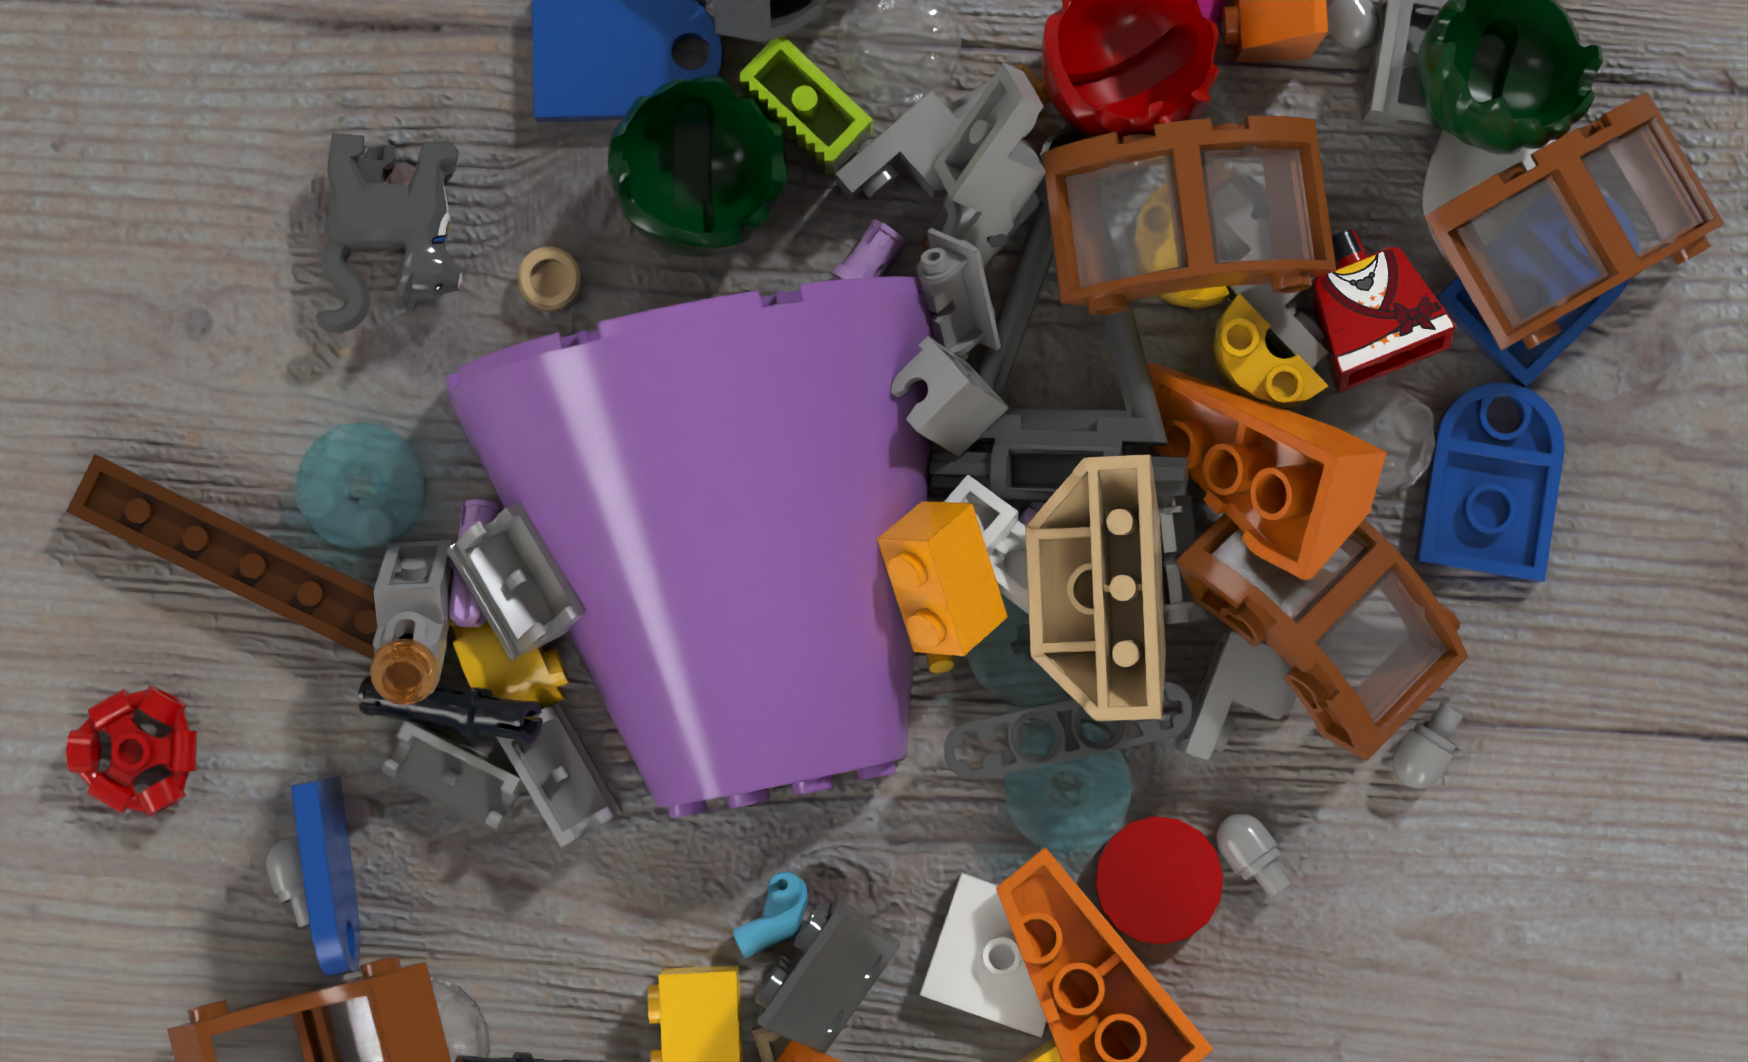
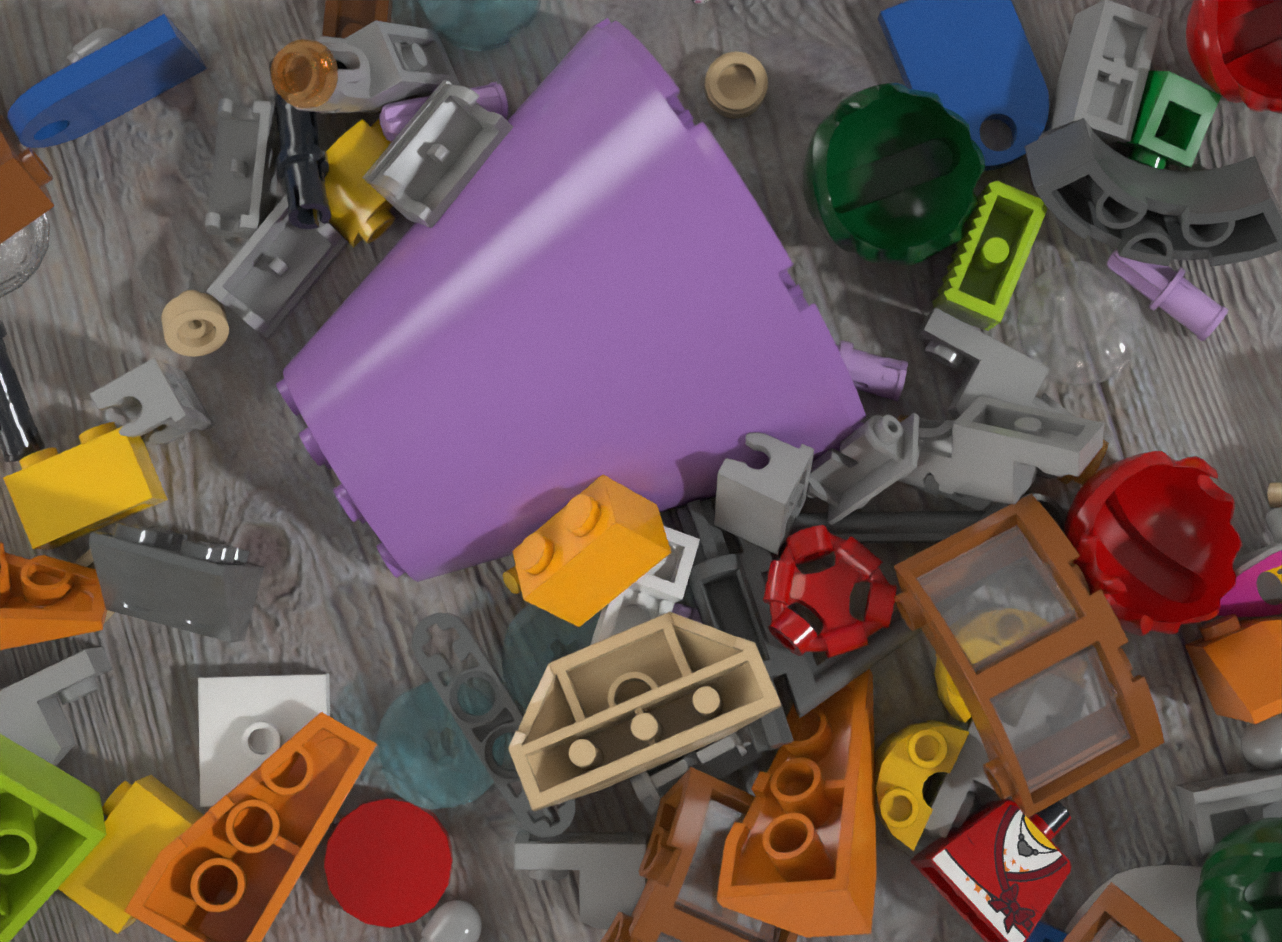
camera: 65 degrees right, 0 degrees up
medium azure arm [732,871,809,959] -> none
none -> light grey hinge [89,358,214,445]
none -> tan tile [161,290,229,357]
none -> red piece [763,525,897,658]

